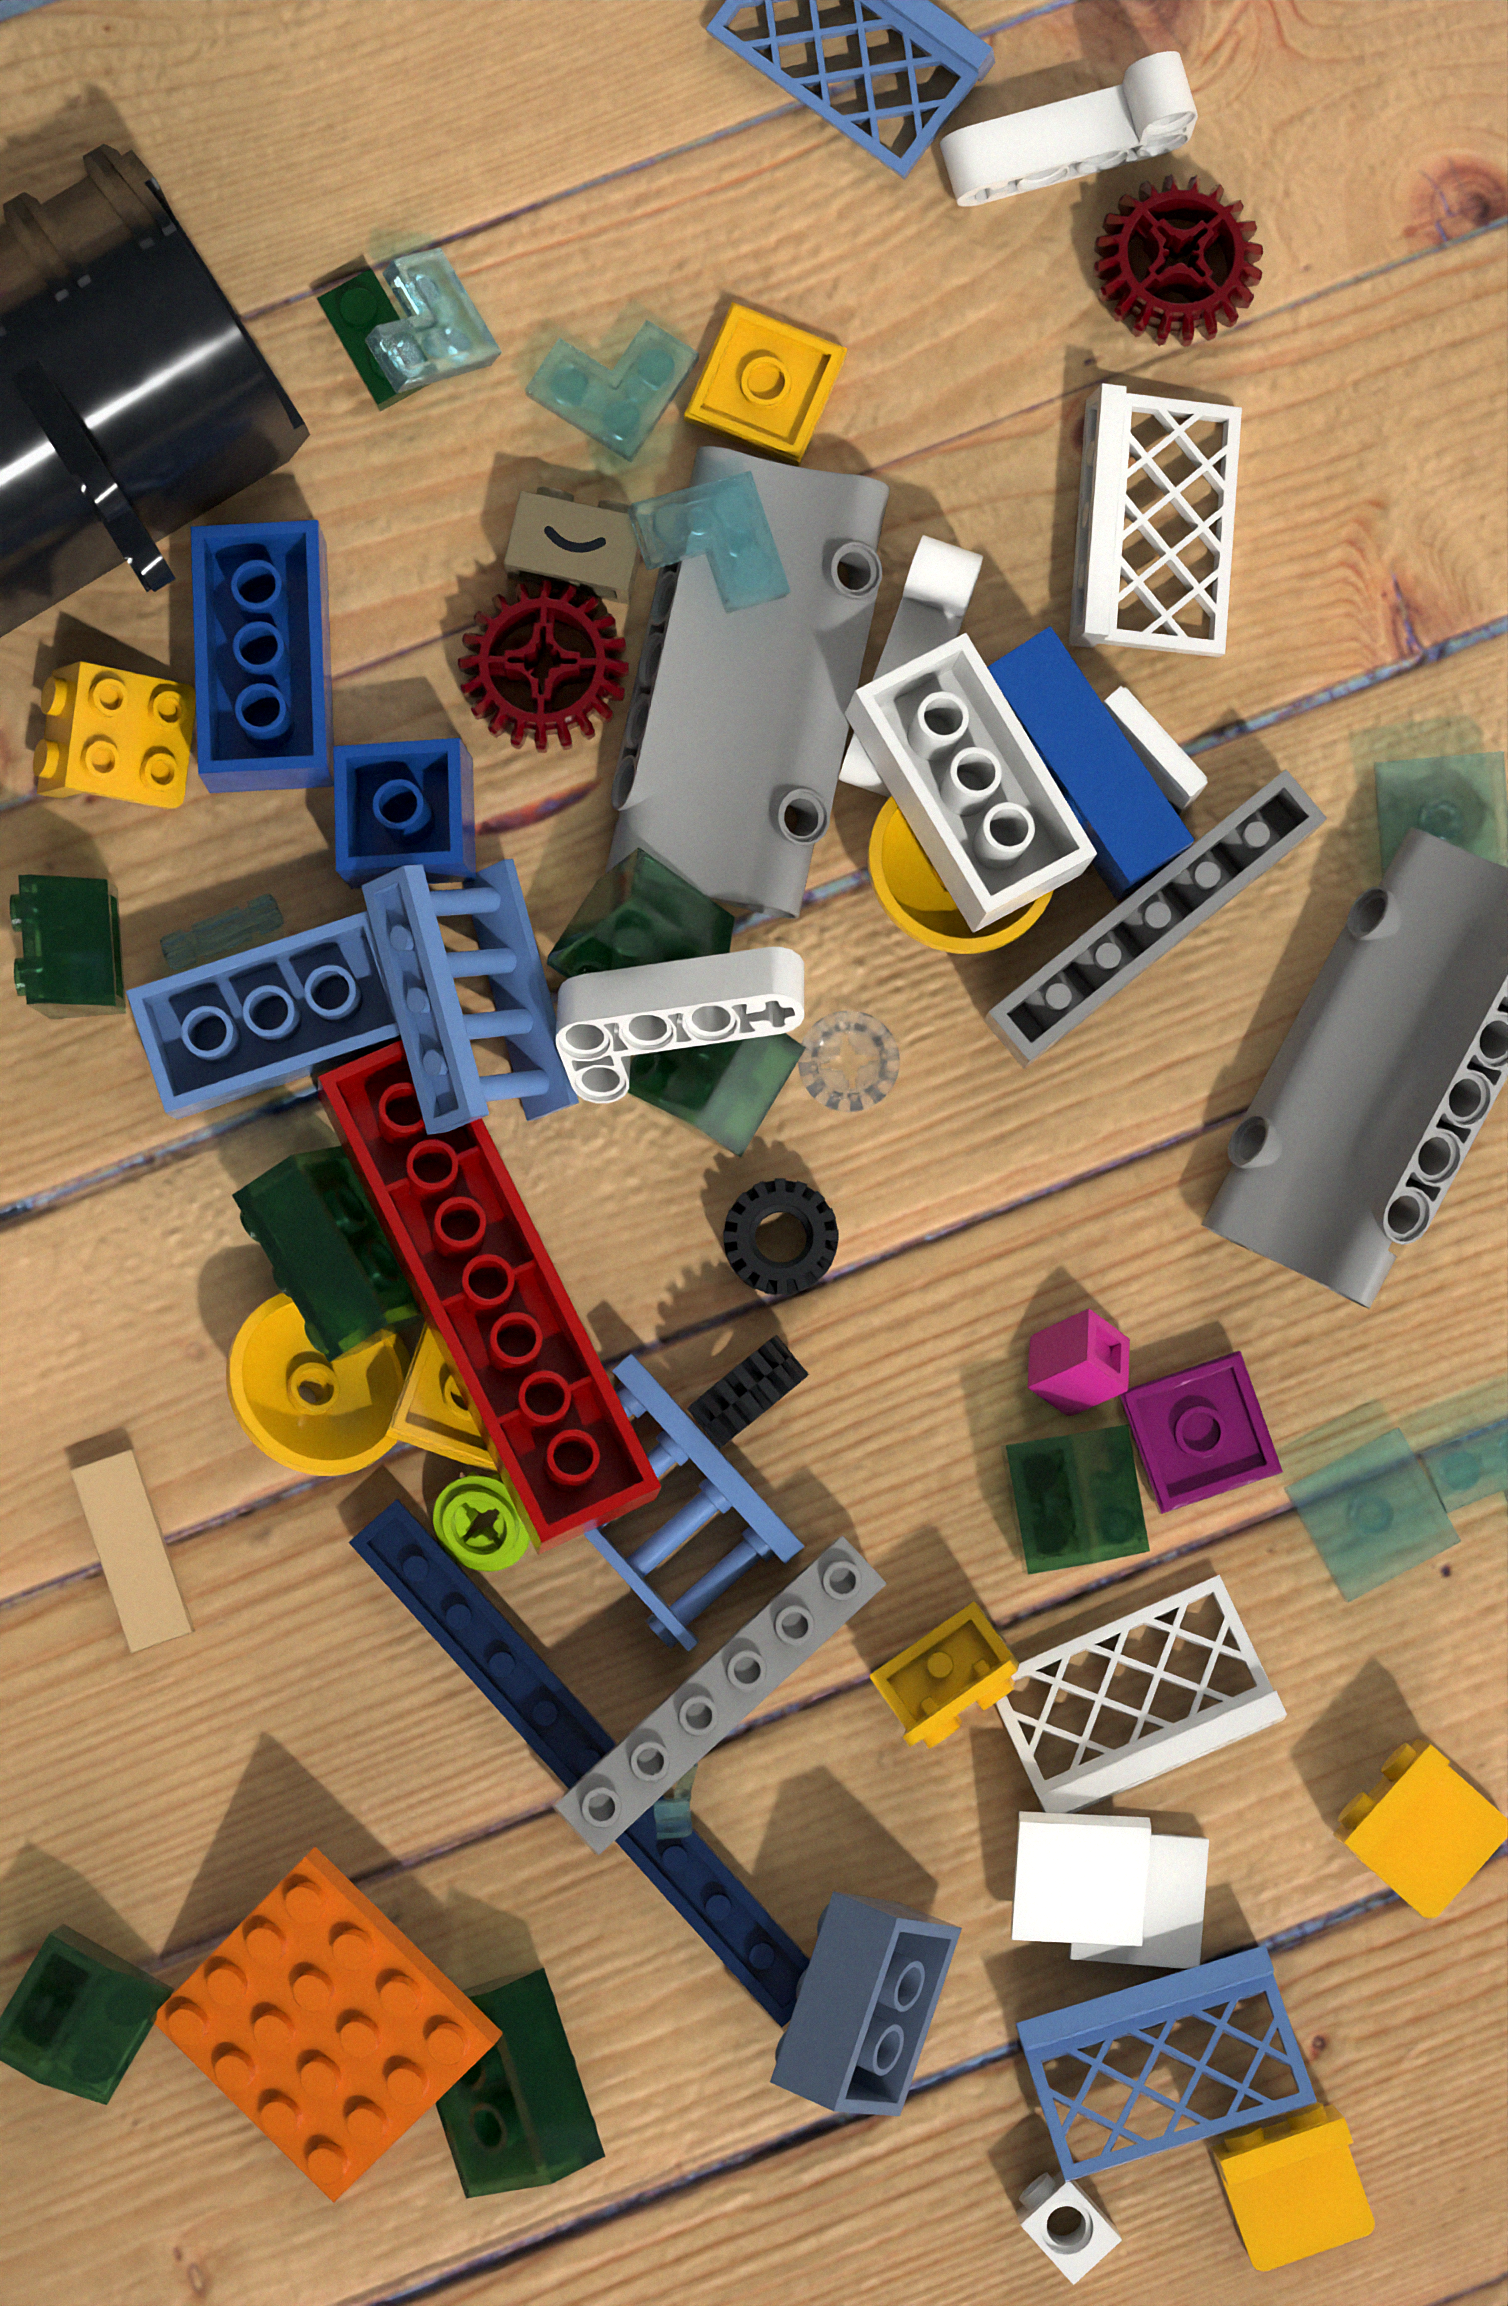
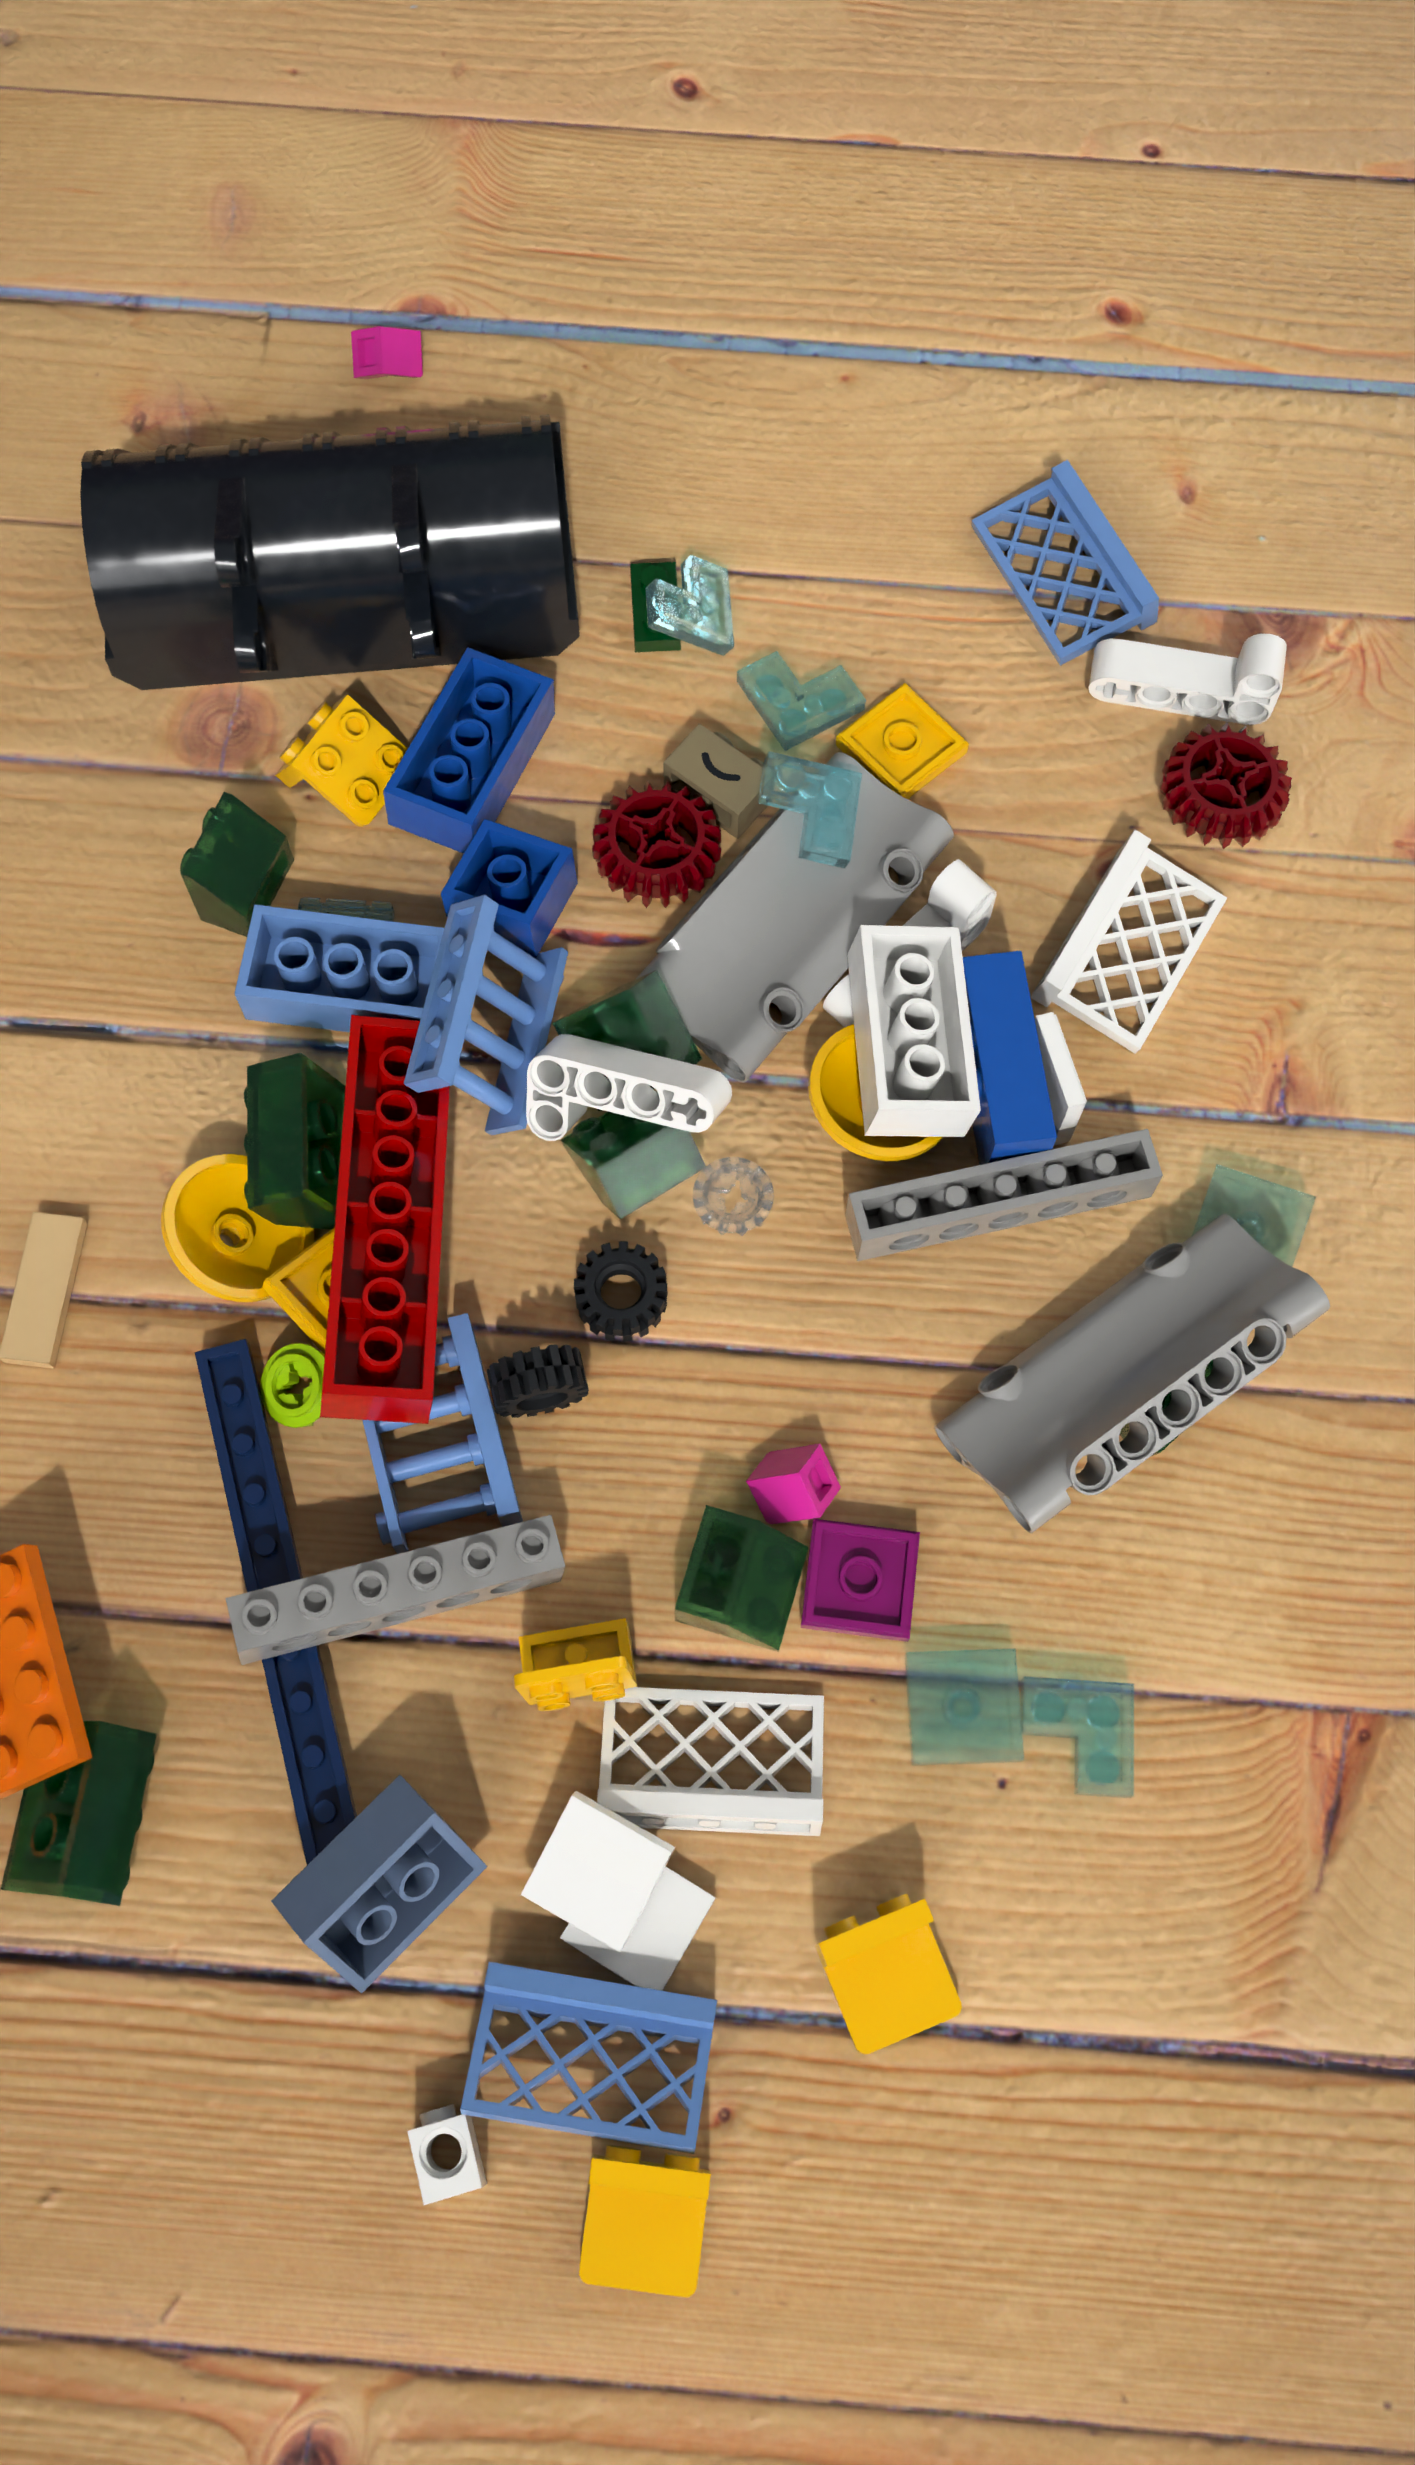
camera: 25 degrees right, 15 degrees down
clear light blue hand [653,1763,698,1840] -> none

